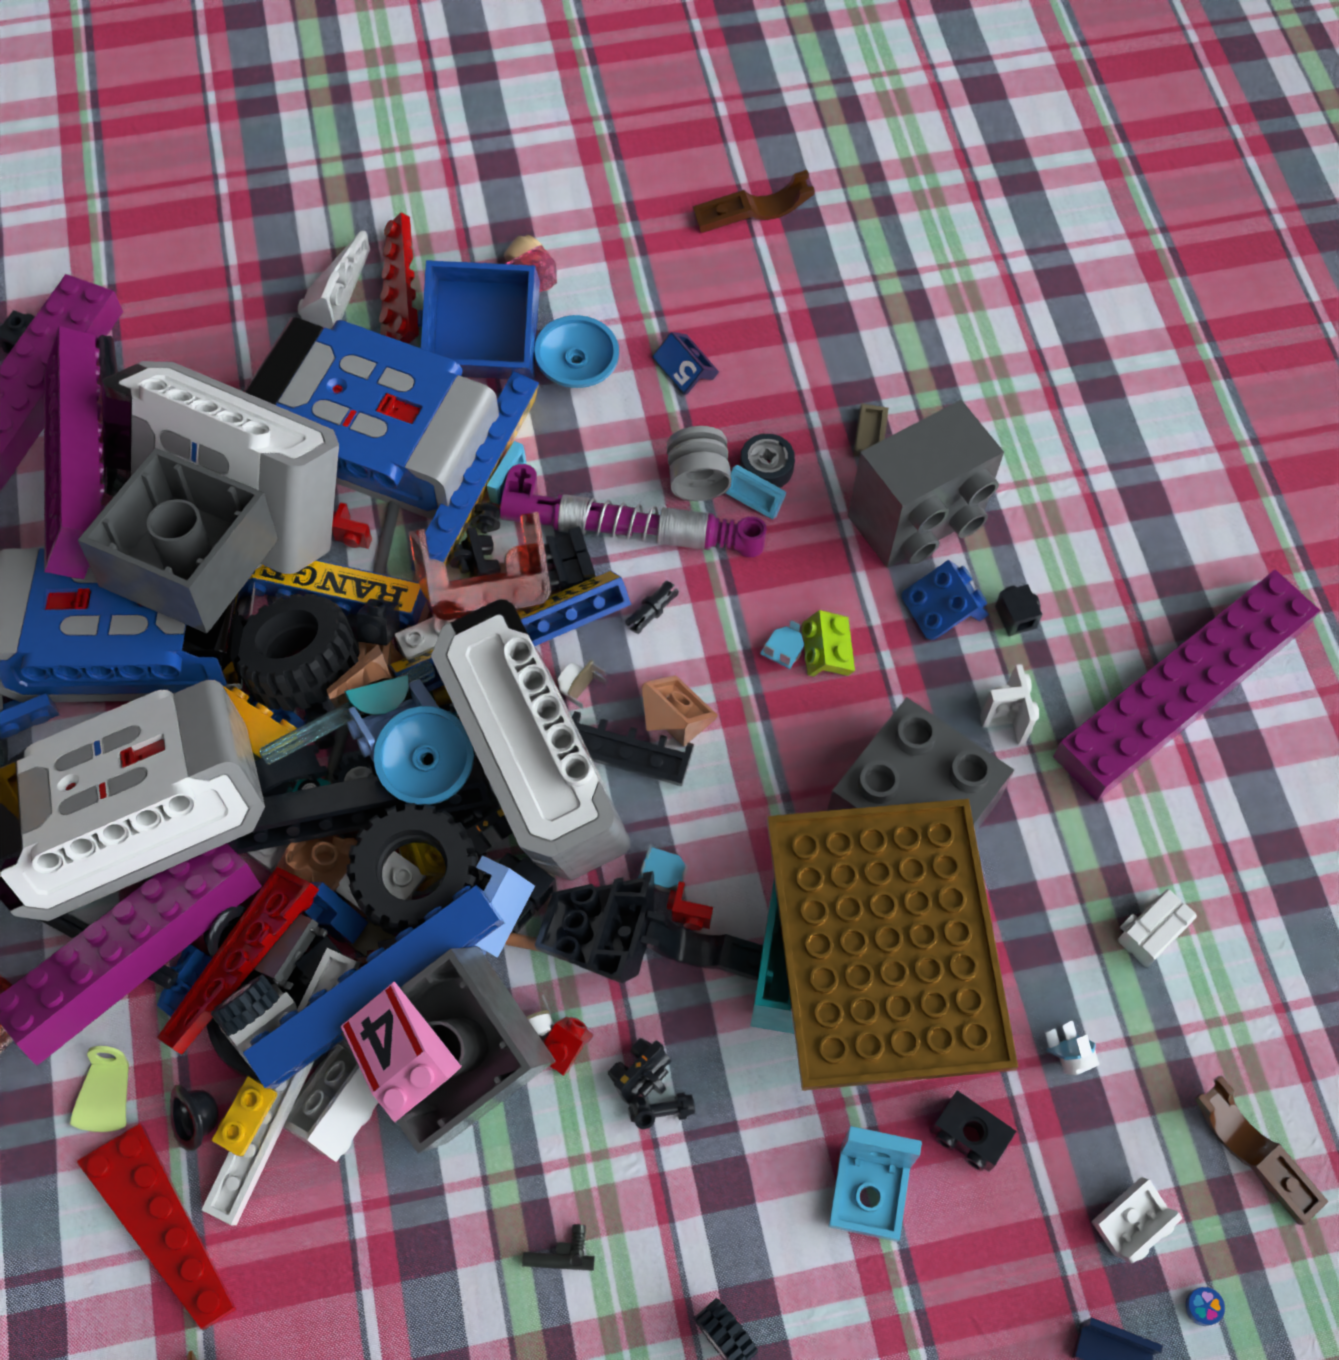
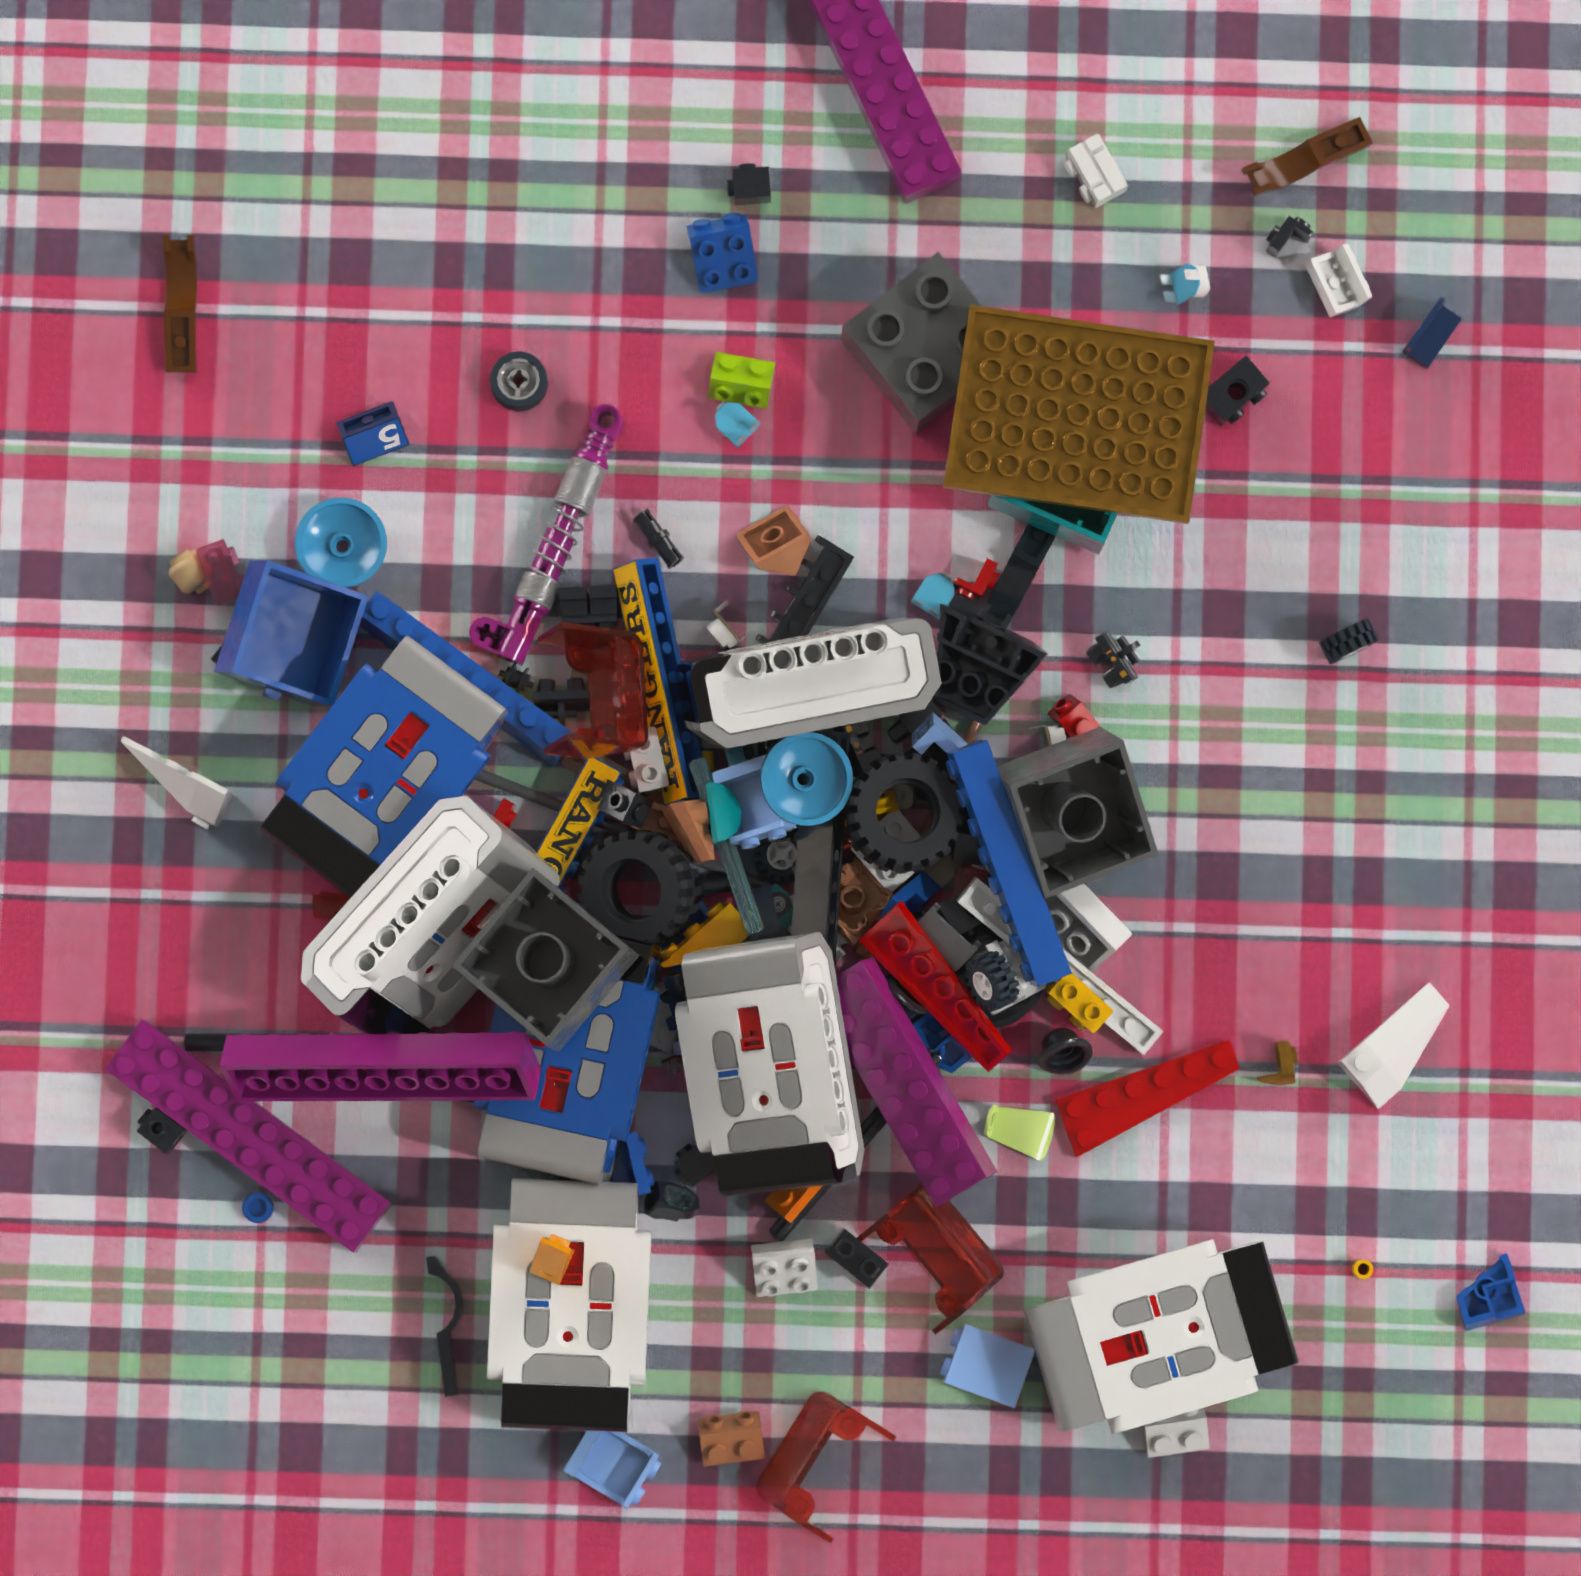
camera: 80 degrees left, 20 degrees up
bright pink slope [341,982,462,1123] -> none
red wing [379,212,419,344] -> none
medium azure tile [487,441,526,505] -> none
pearl dark grey hose [522,1224,595,1271] -> none
black bar [628,1092,695,1129] -> none
light grey wheel [667,426,732,501] -> none
medium azure tile [725,465,787,520] -> none
medium azure bracket [828,1126,922,1242] -> none
dark grey brick [848,400,1004,568] -> none
dark tan tile [853,404,889,457] -> none
white bracket [980,664,1039,745] -> none
blue tile [1185,1287,1225,1326] -> none
none -> black bracket [1266,216,1314,258]

